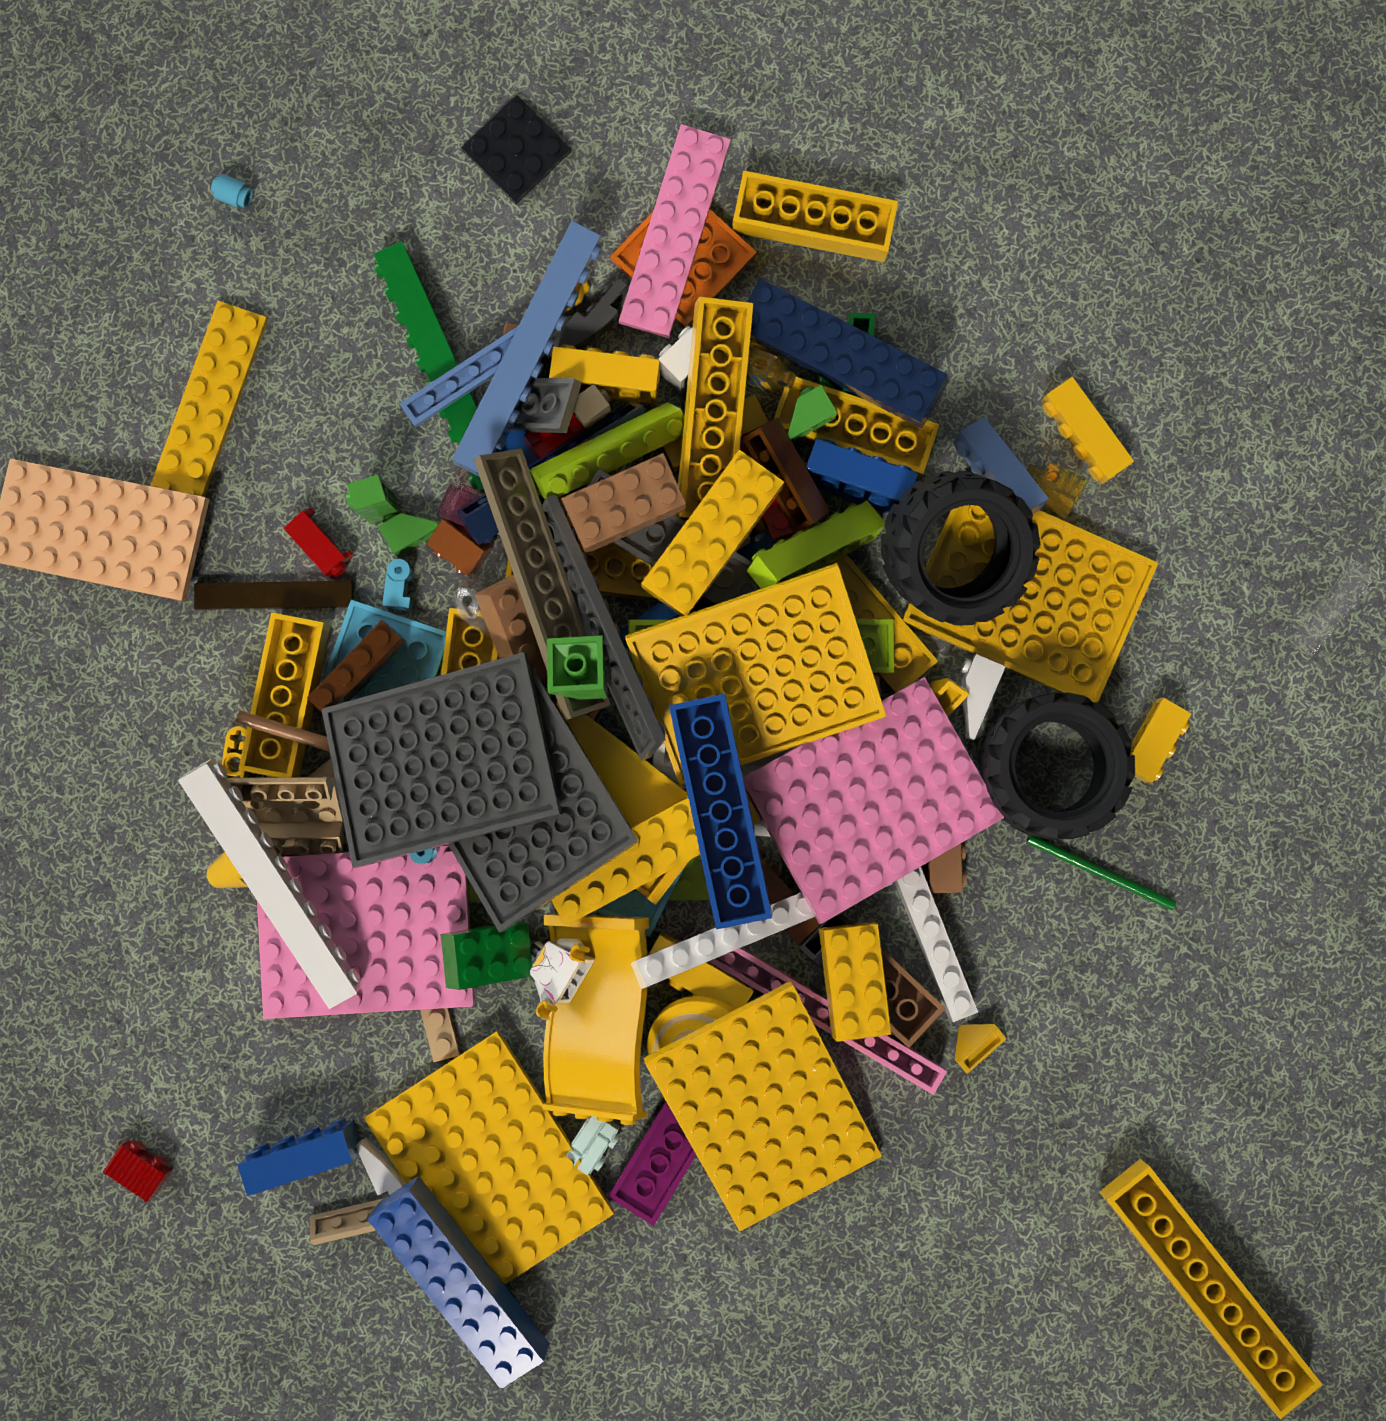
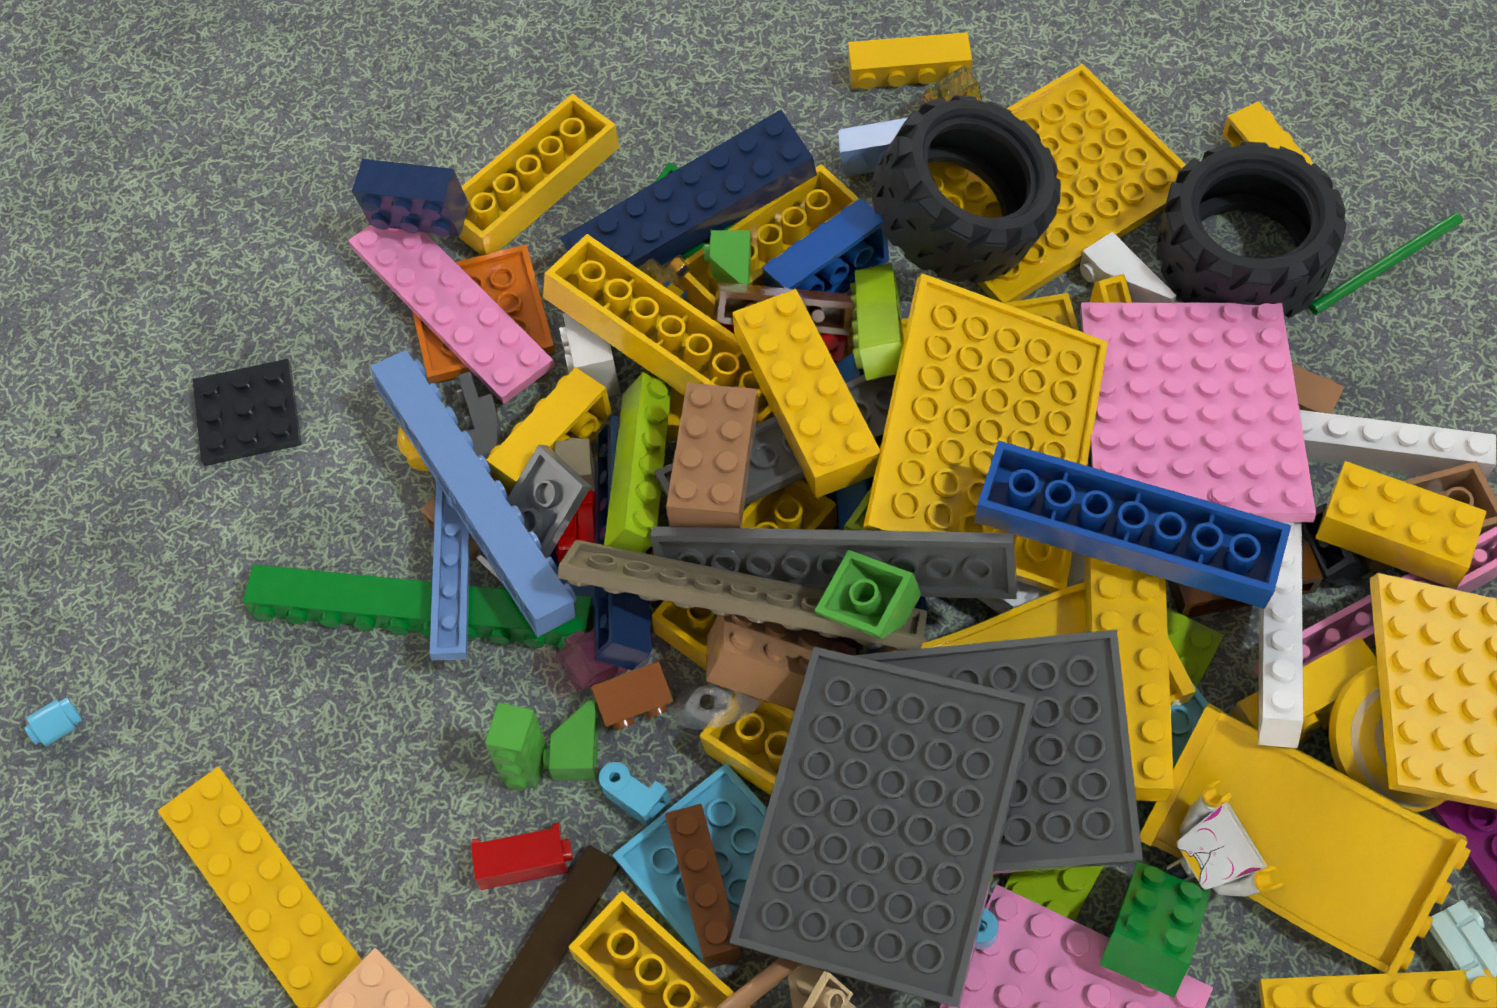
camera: 55 degrees left, 25 degrees down
none -> dark blue brick [352,159,469,237]

